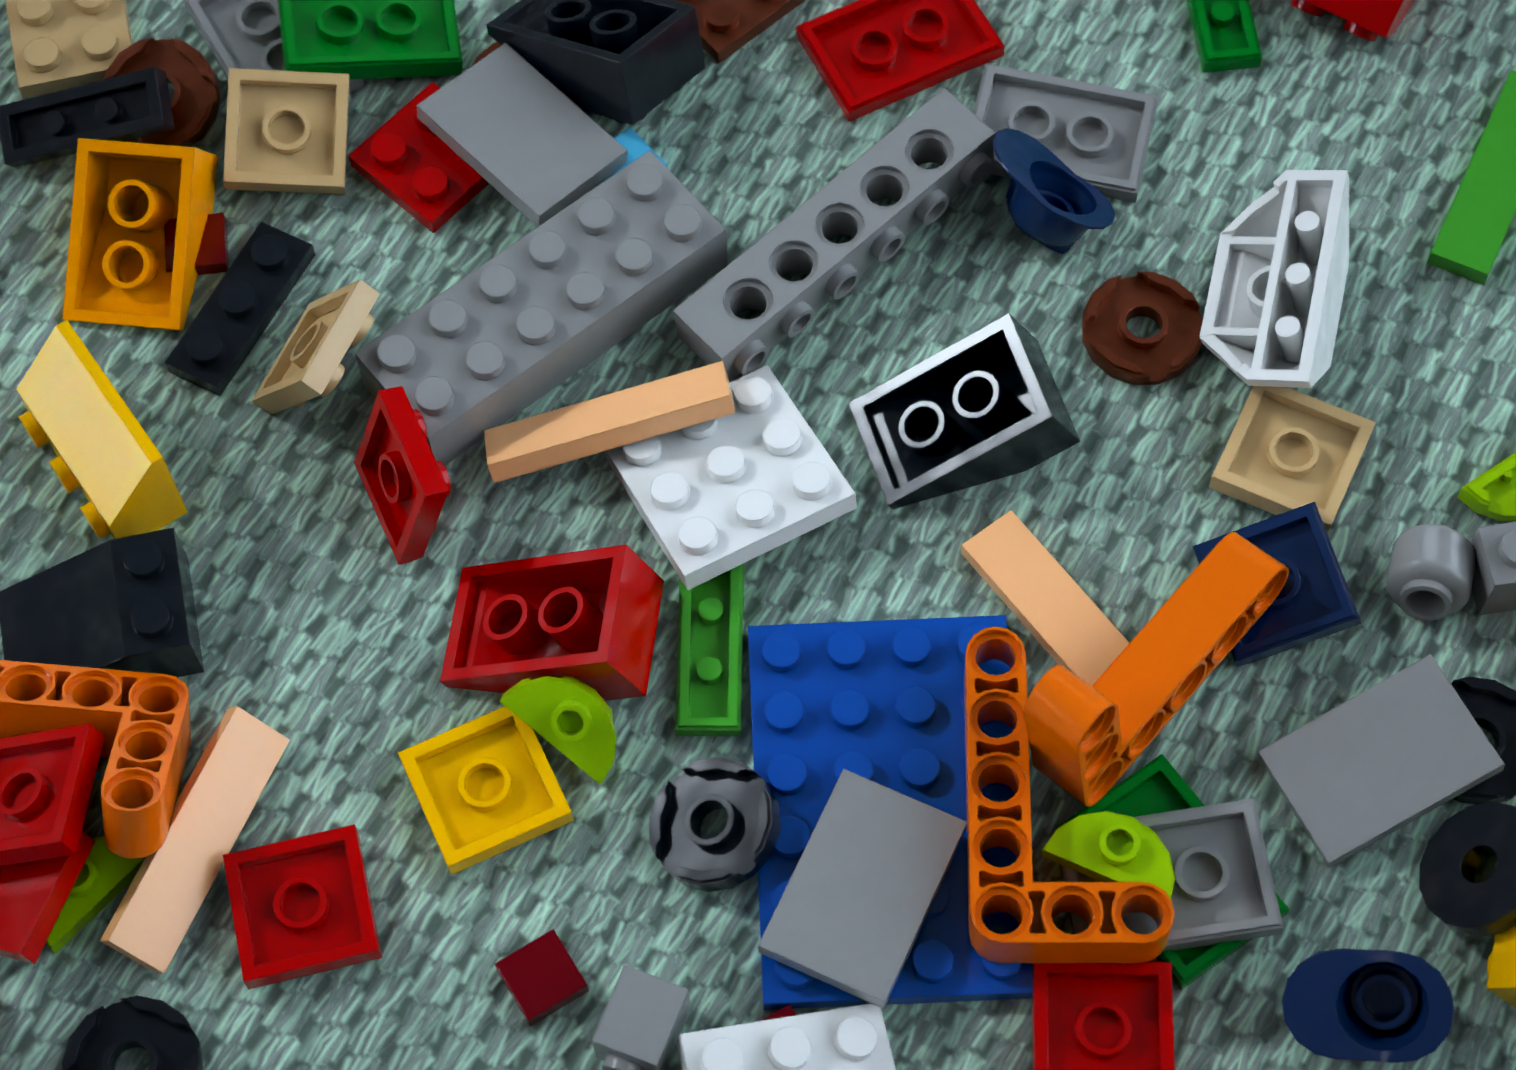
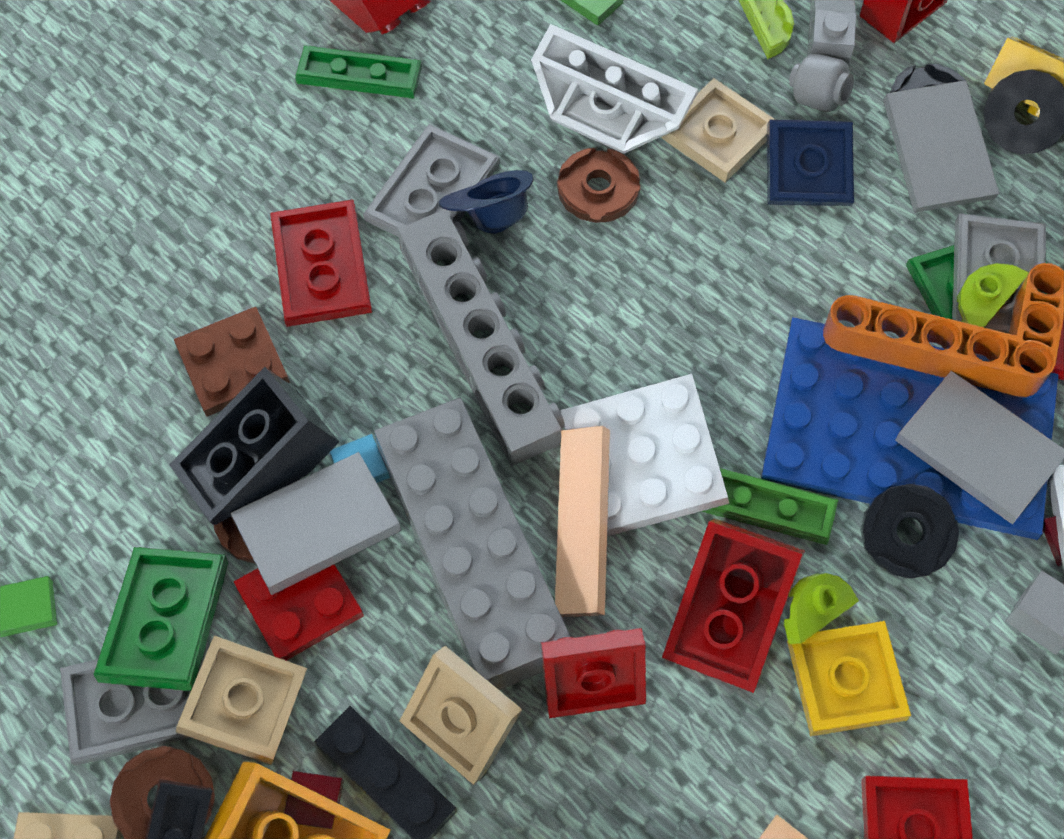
camera: 75 degrees left, 0 degrees up
dark red tile [495,929,589,1026] -> none
black slope [849,313,1080,509] -> none
light nougat tile [961,510,1129,686] -> none
orange beam [1024,532,1289,807] -> none

